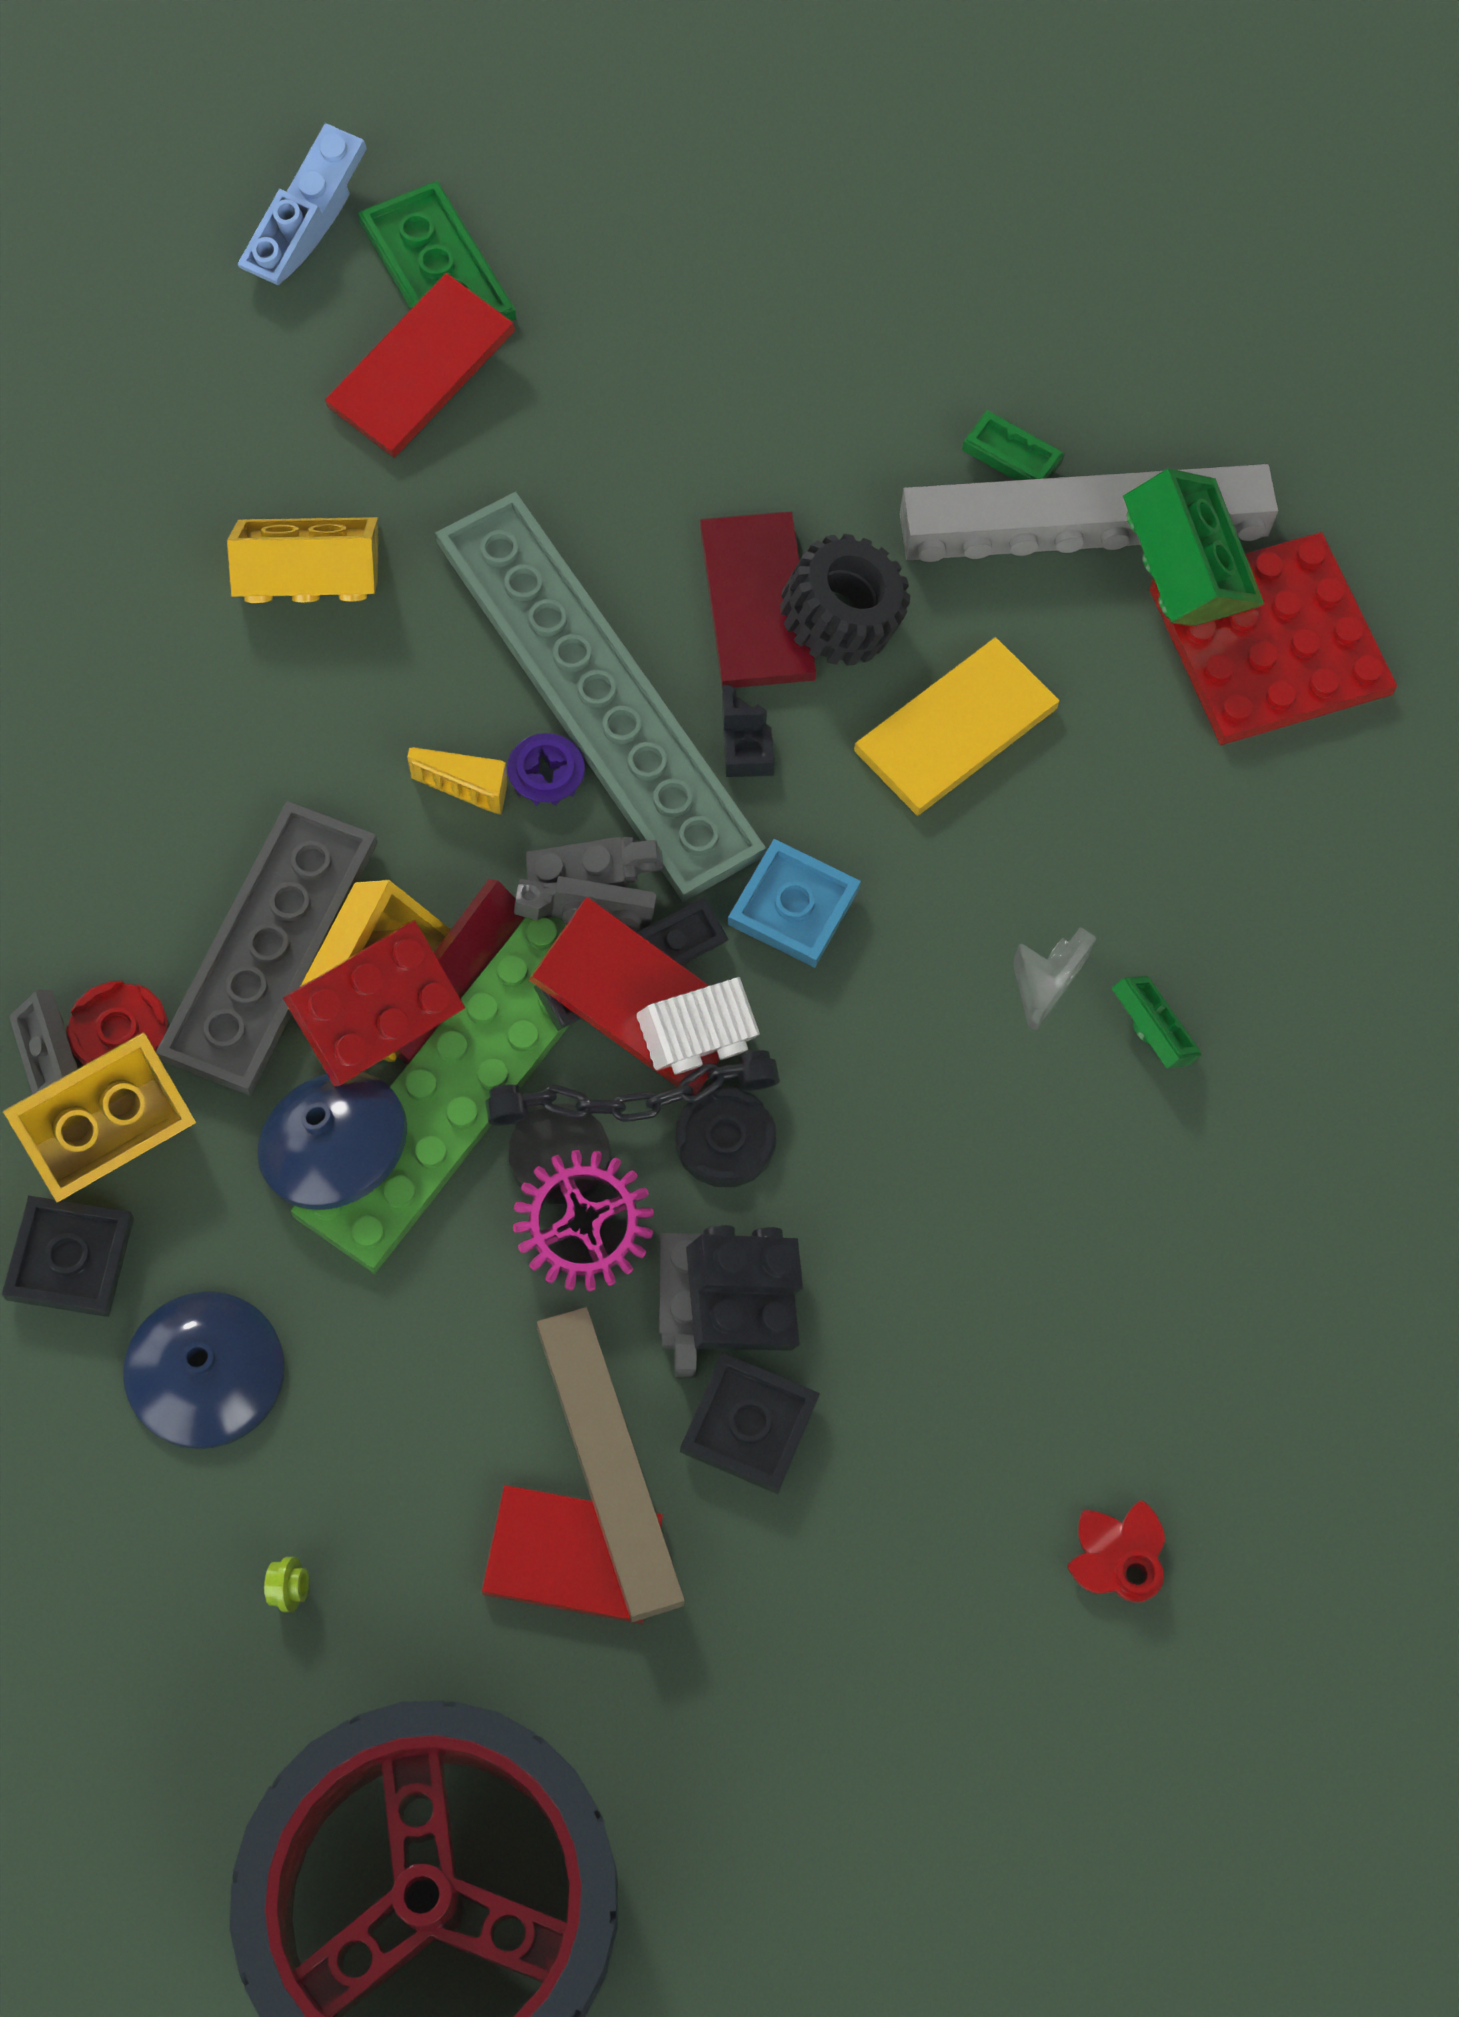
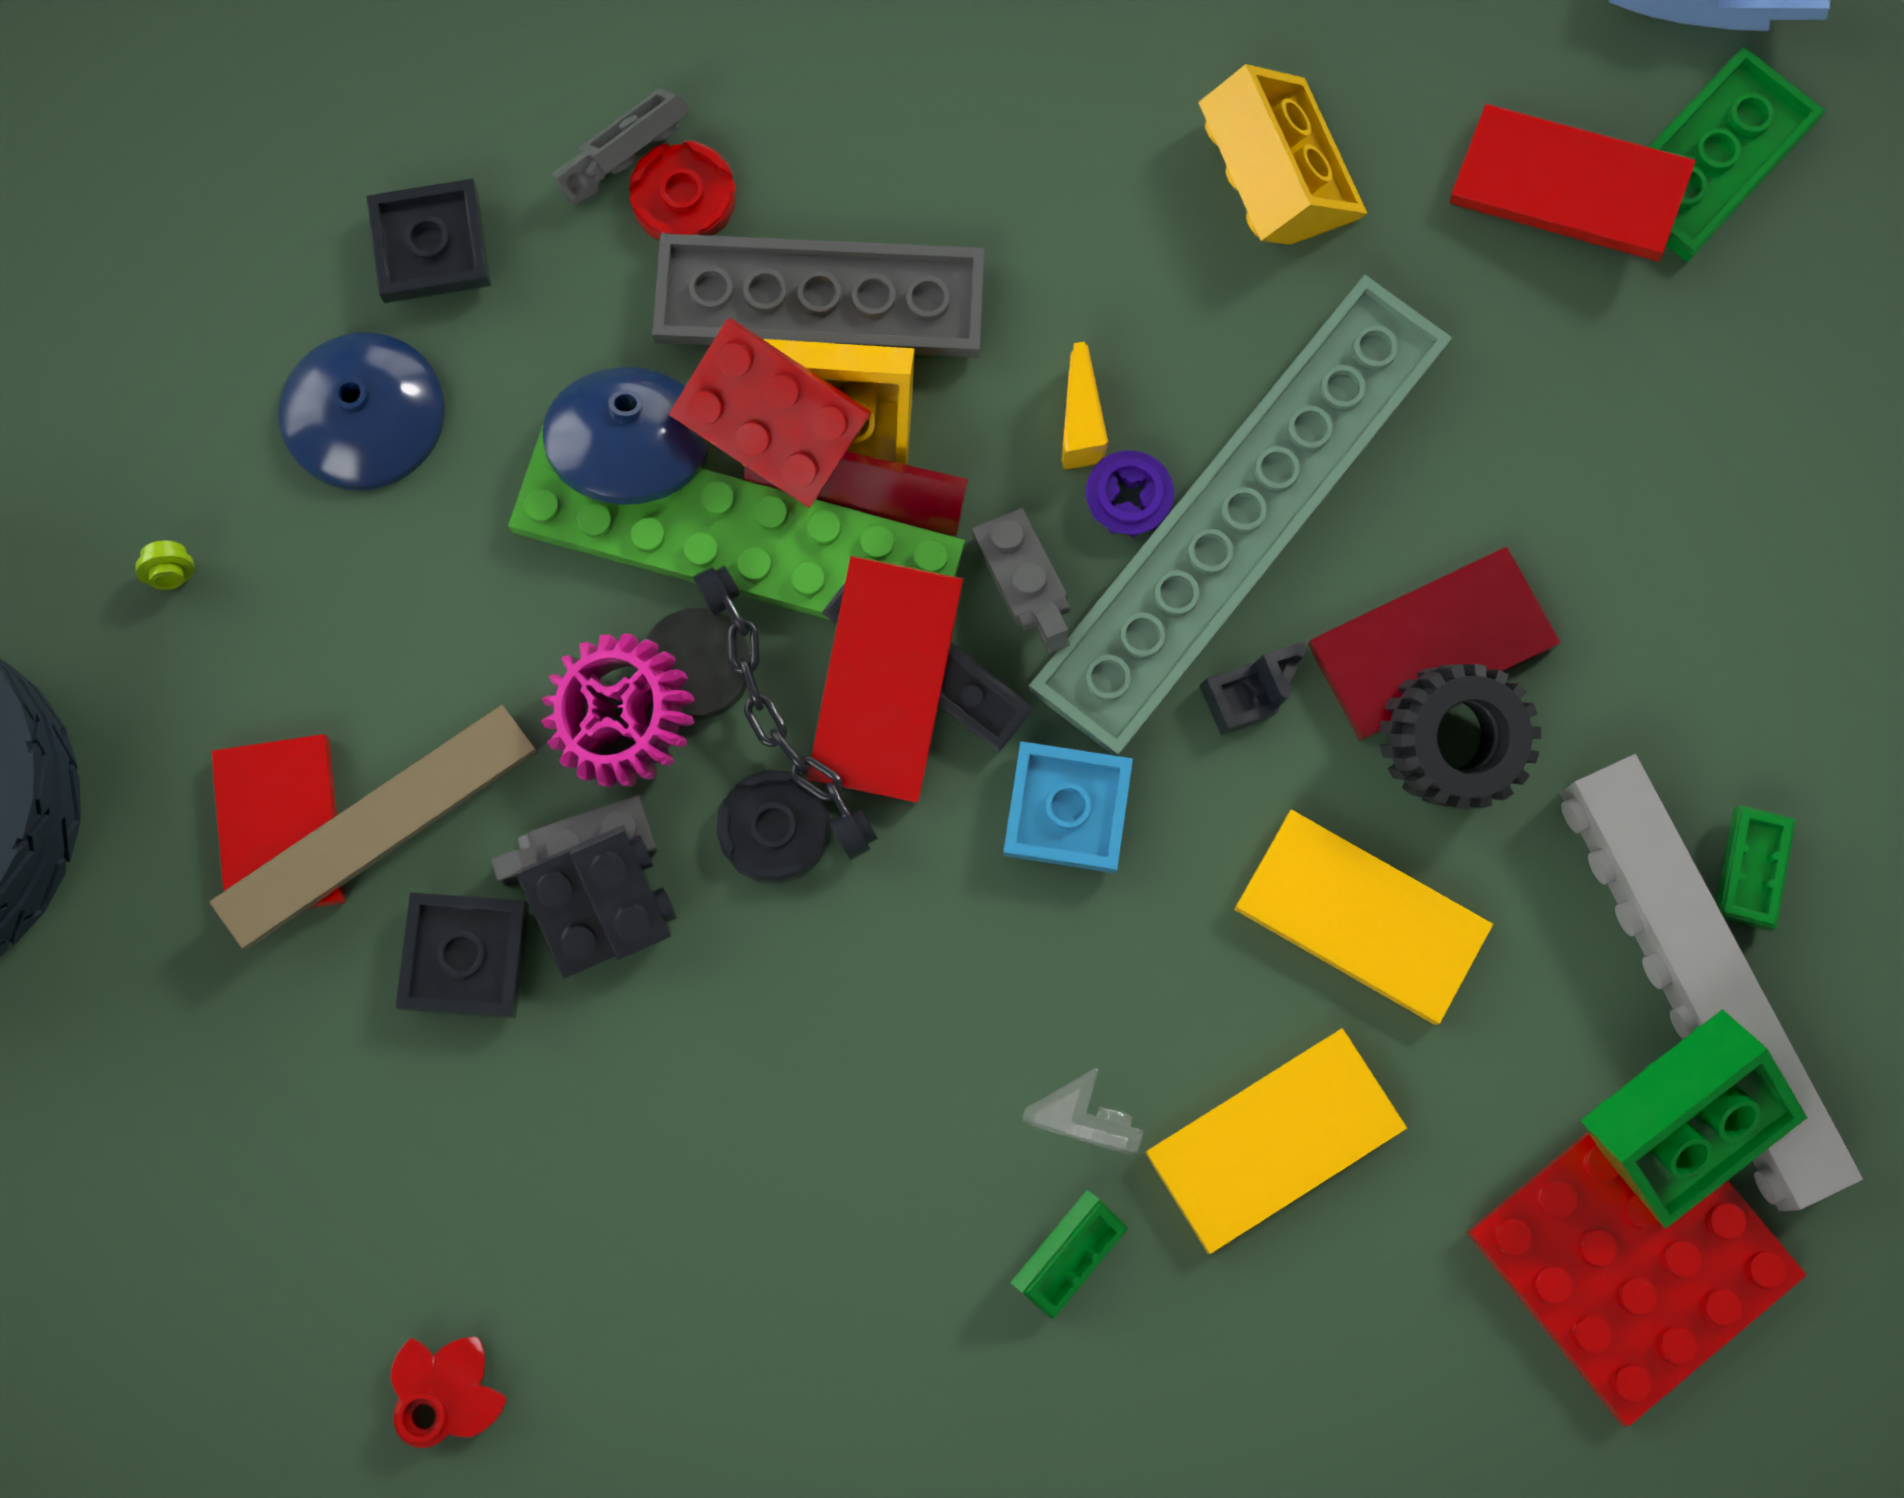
camera: 75 degrees right, 10 degrees up
yellow slope [3,1032,196,1202] -> none
dark grey hinge [514,876,656,932] -> none
white brick [637,977,760,1075] -> none
none -> yellow tile [1145,1028,1407,1254]

